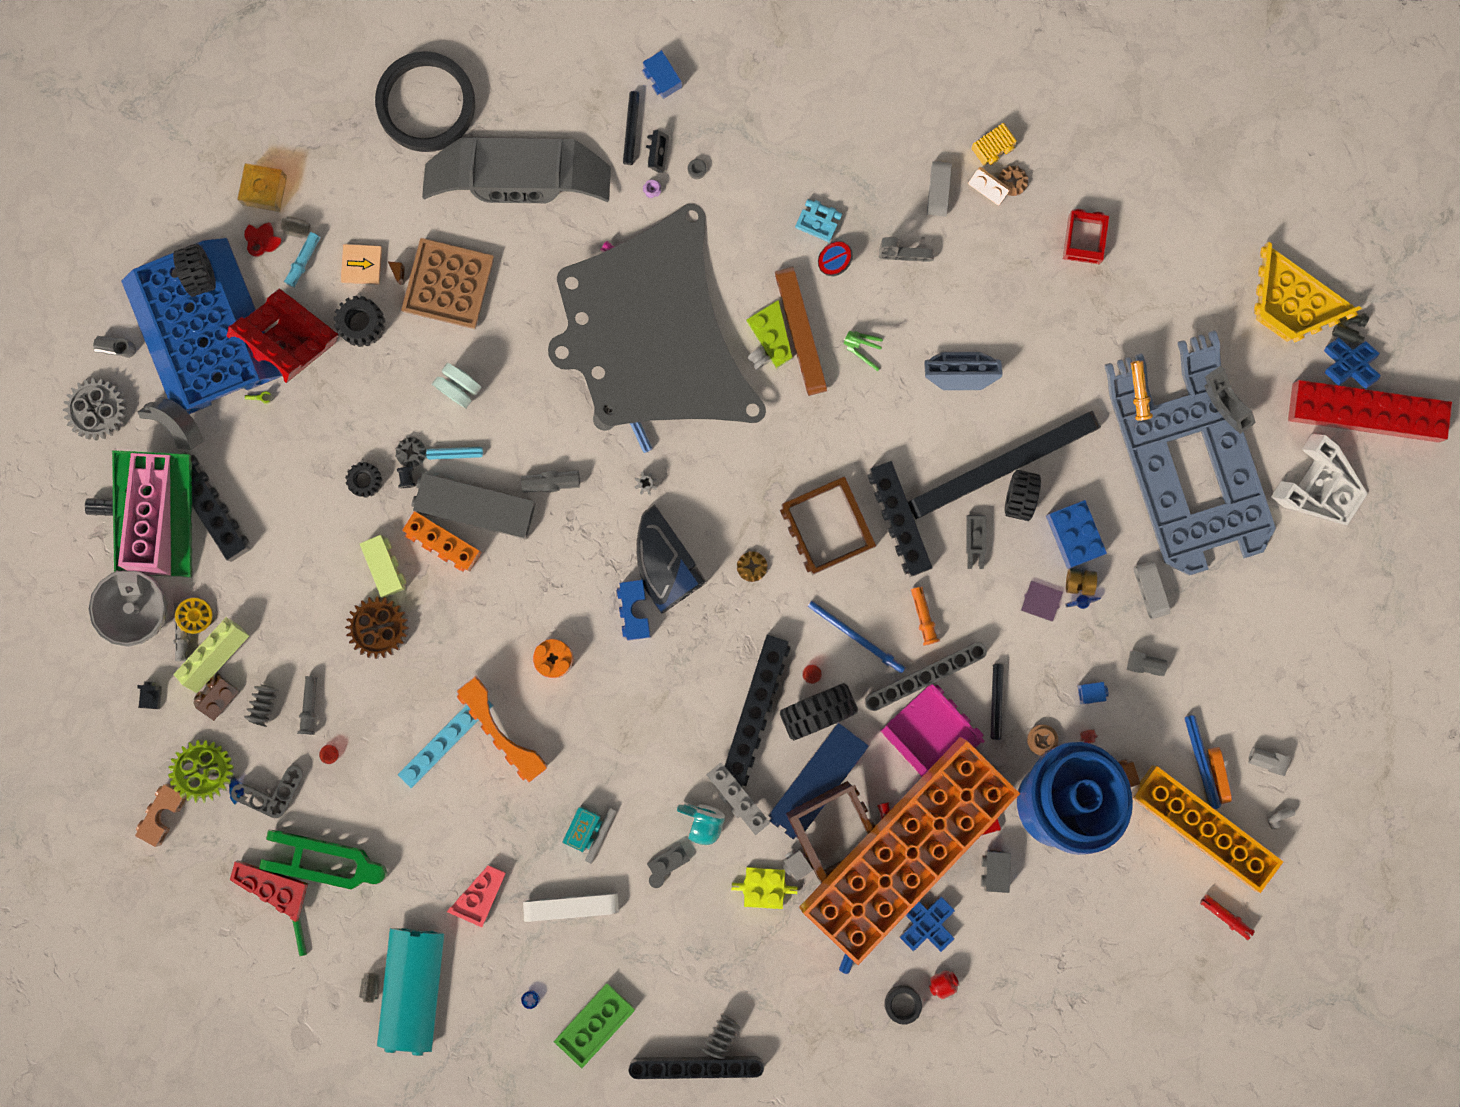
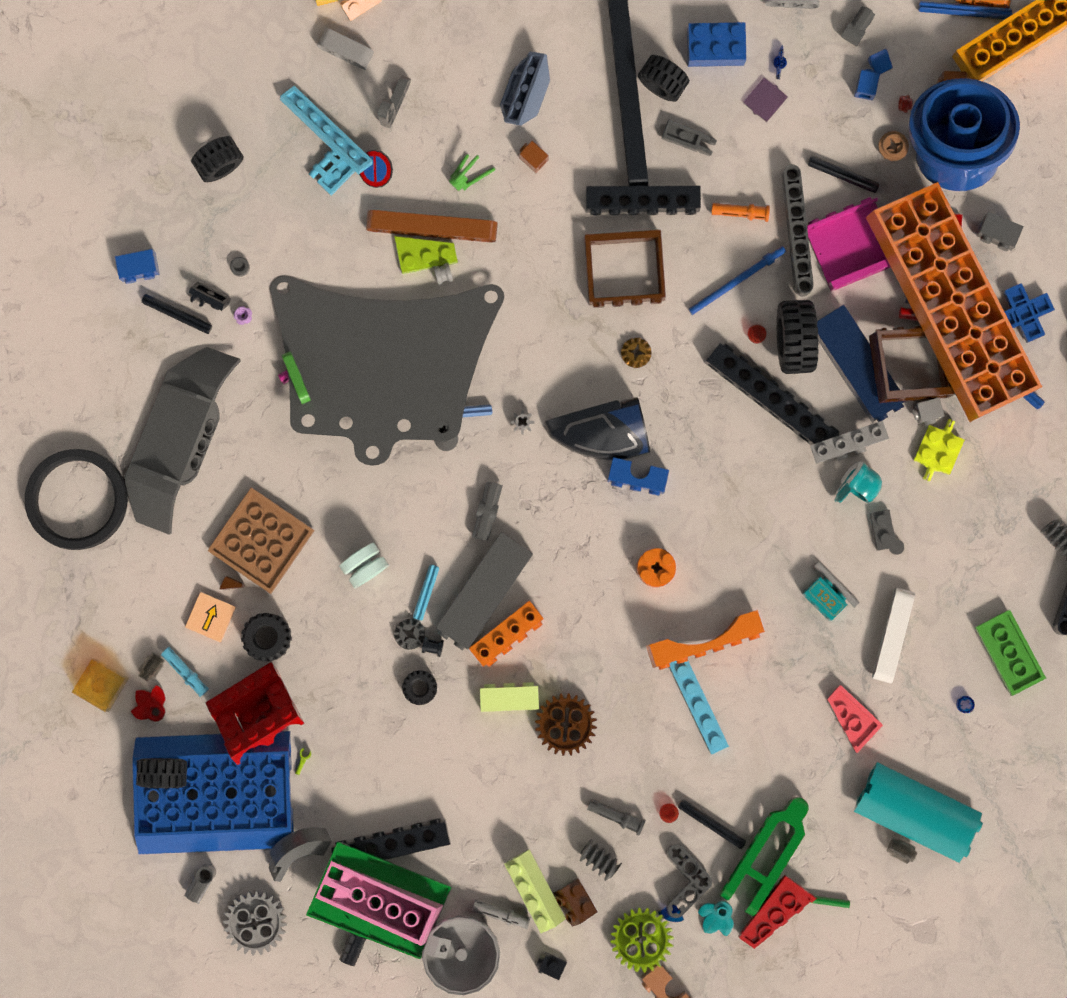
camera: 75 degrees left, 0 degrees up
yellow wheel [175,598,212,634] -> none
pearl gold wheel [1065,568,1097,596] -> none
none -> black tyre [191,136,244,183]
none -> medium azure plate [280,86,373,175]
none -> bright green beam [282,351,311,404]
none -> dark orange brick [519,141,549,173]
none -> black axle [678,800,746,849]
none -> teal plate [698,901,734,936]
none -> blue slope [868,49,893,74]

